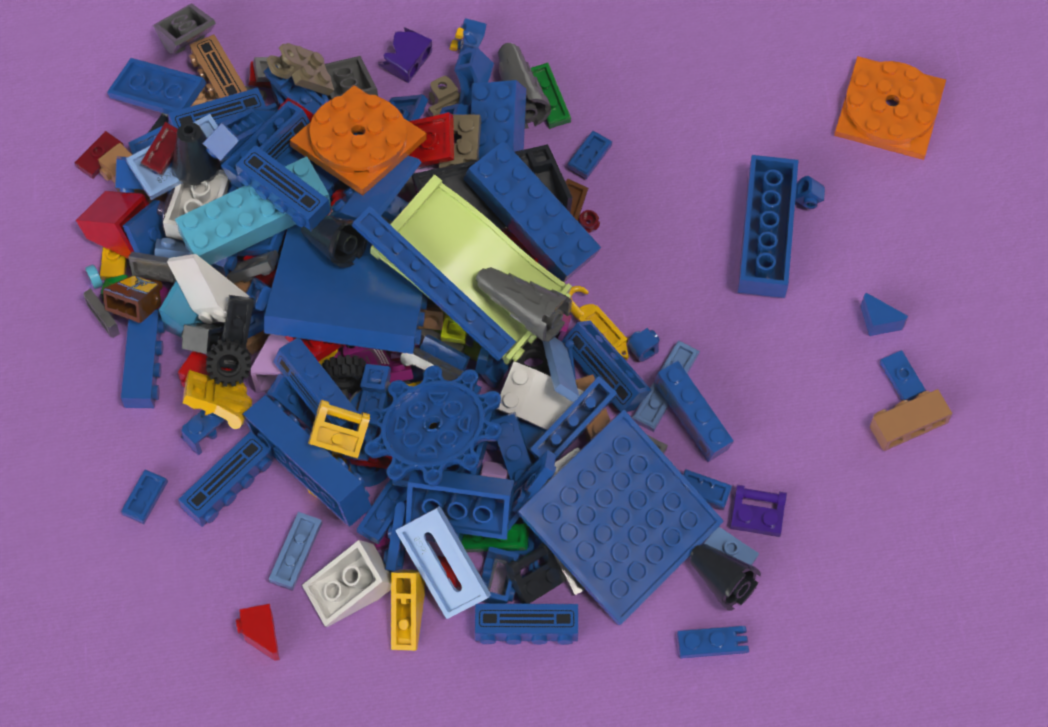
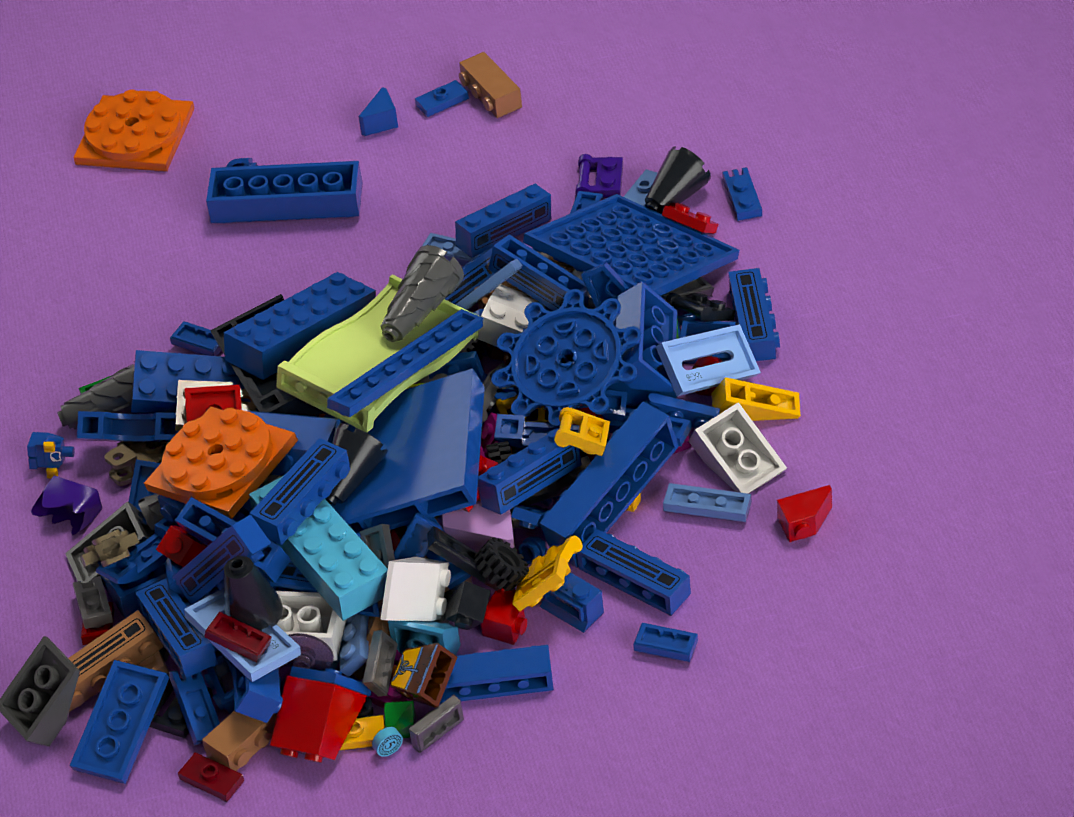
camera: 90 degrees left, 20 degrees down
none -> red plate [662,203,719,233]

